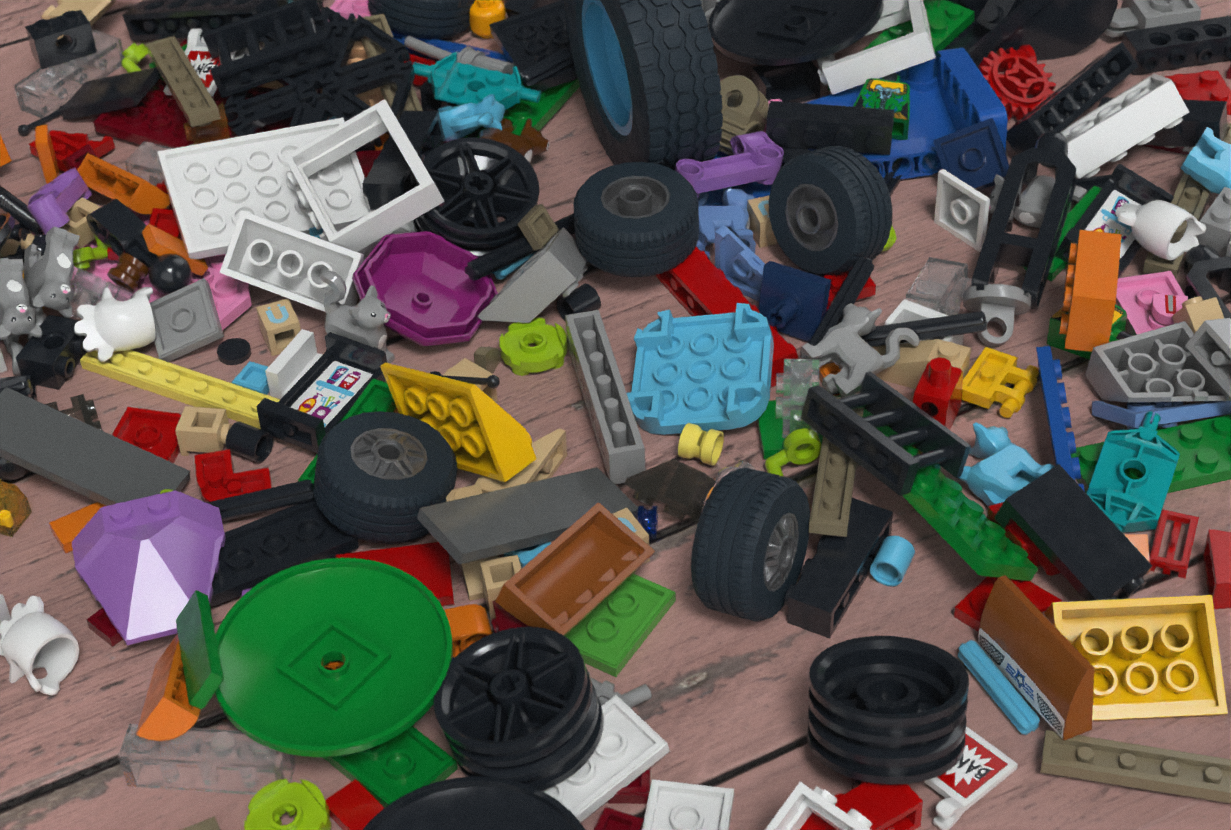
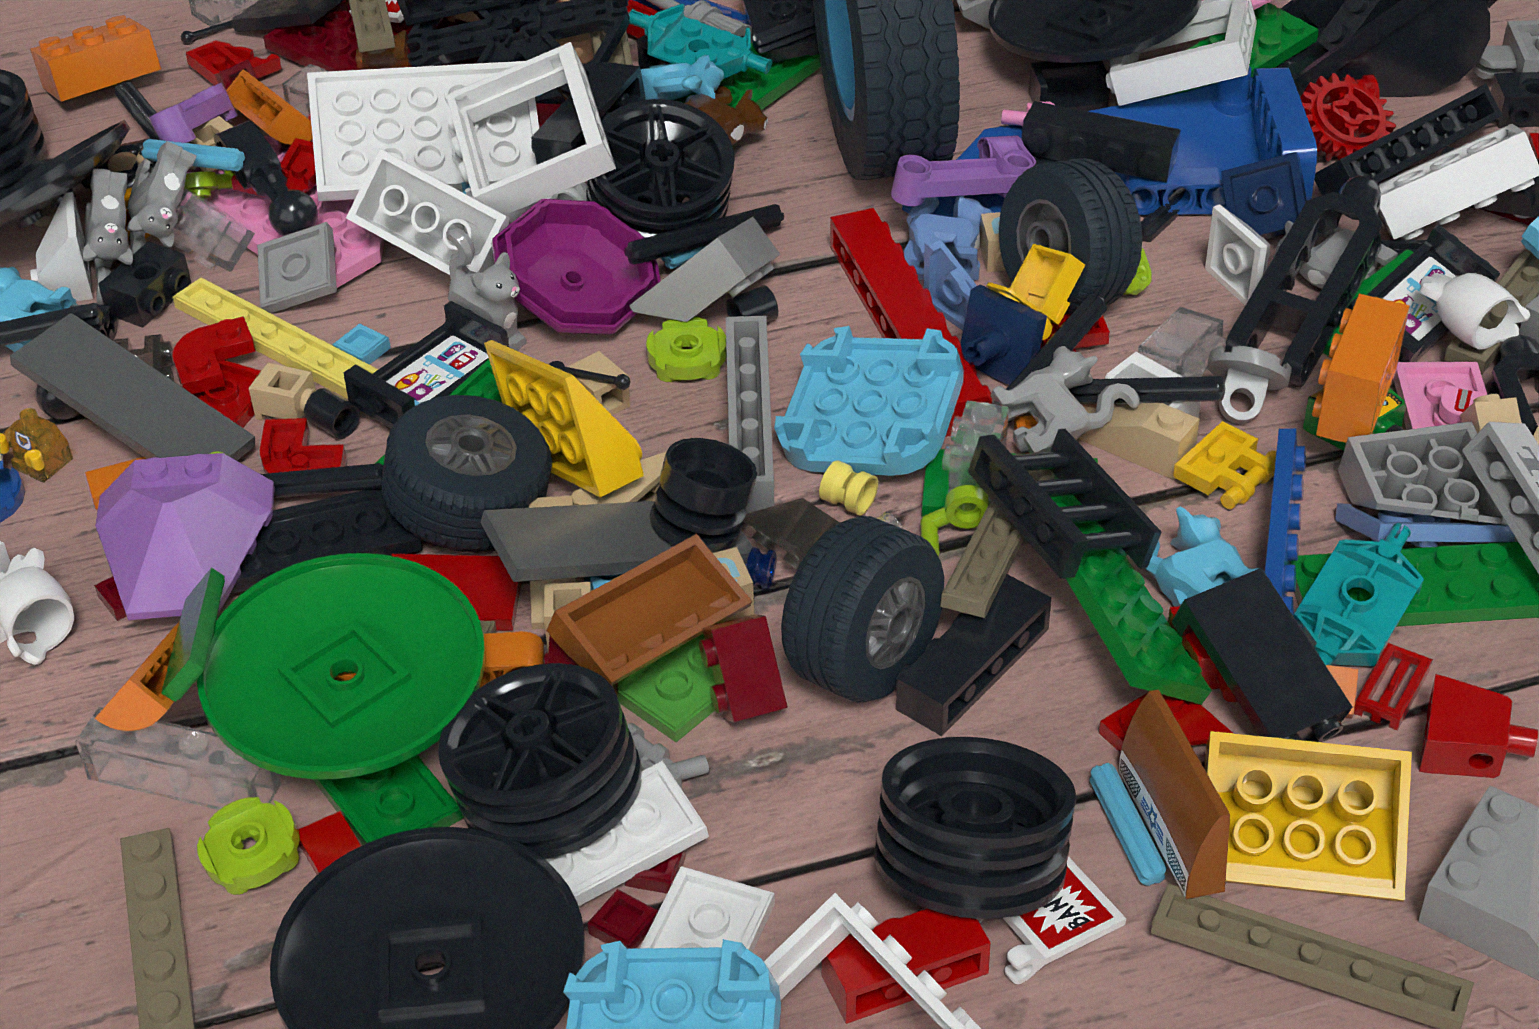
camera: 10 degrees right, 0 degrees up
orange tile [35,125,60,184] -> none
white piece [74,287,155,362] -> none
reddish brown wheel [107,252,149,293] -> none
orange tile [142,224,208,276] -> none
black piece [217,338,251,365] -> none
tan brick [256,298,301,356] -> none
white panel [265,329,323,399] -> none
dark tan tile [474,346,502,374] -> none
dark tan tile [517,204,559,250] -> none
black wheel [573,162,699,277] -> none
dark tan piece [718,75,769,156] -> none
torso [853,73,910,140] -> none
medium azure beam [870,536,915,586] -> none
red torso [913,357,963,430] -> none
none -> medium azure axle [141,139,245,171]
none -> red plate [172,316,256,394]
none -> black wheel [650,438,757,553]
none -> dark red brick [699,614,788,722]
none -> yellow piece [986,243,1085,340]

